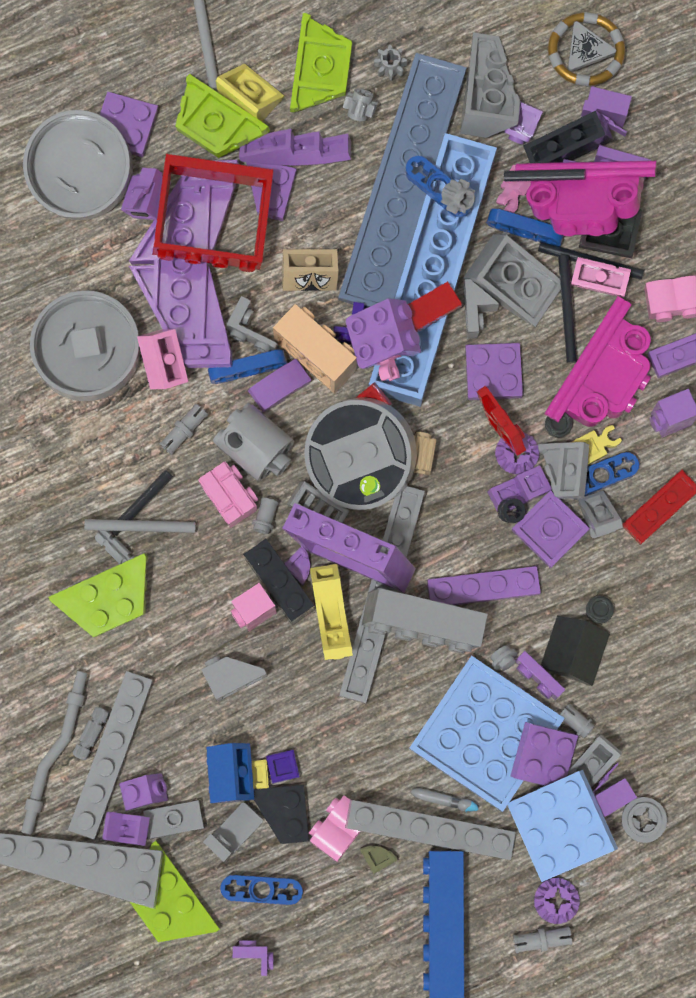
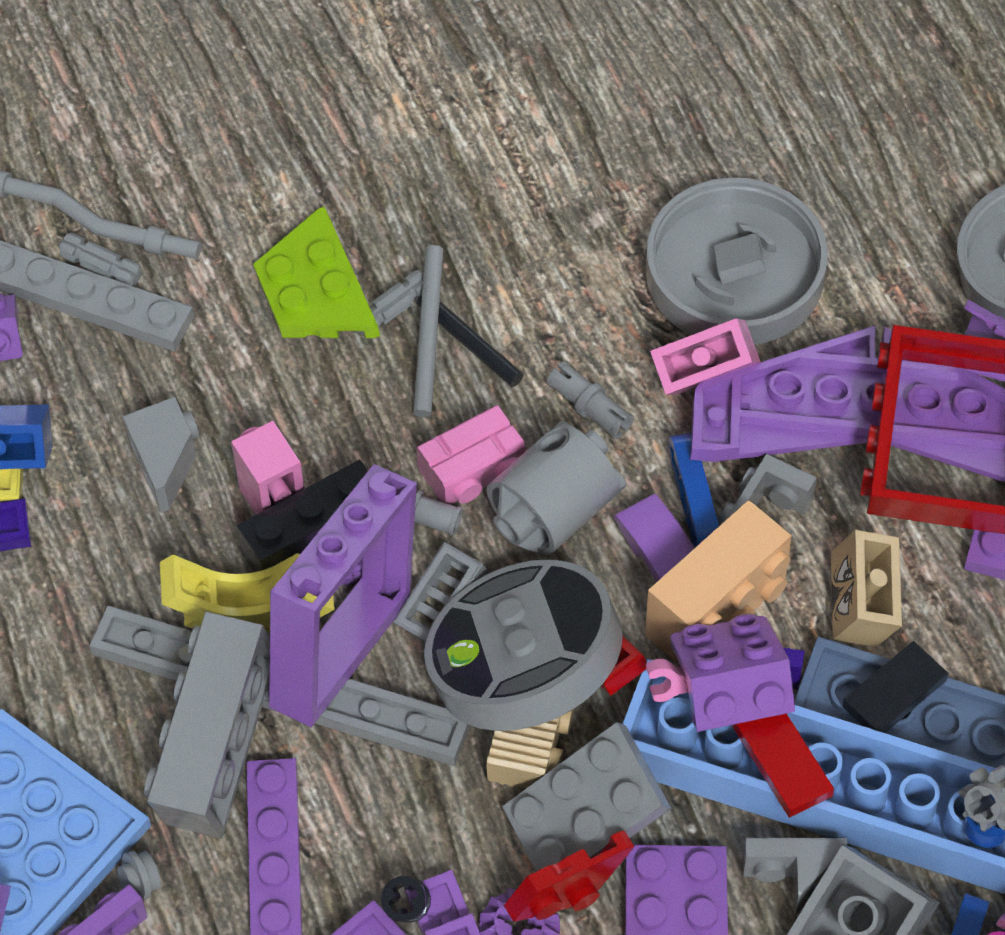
camera: 95 degrees right, 20 degrees down
none -> light grey plate [502,722,671,871]
none -> black tile [842,641,948,733]

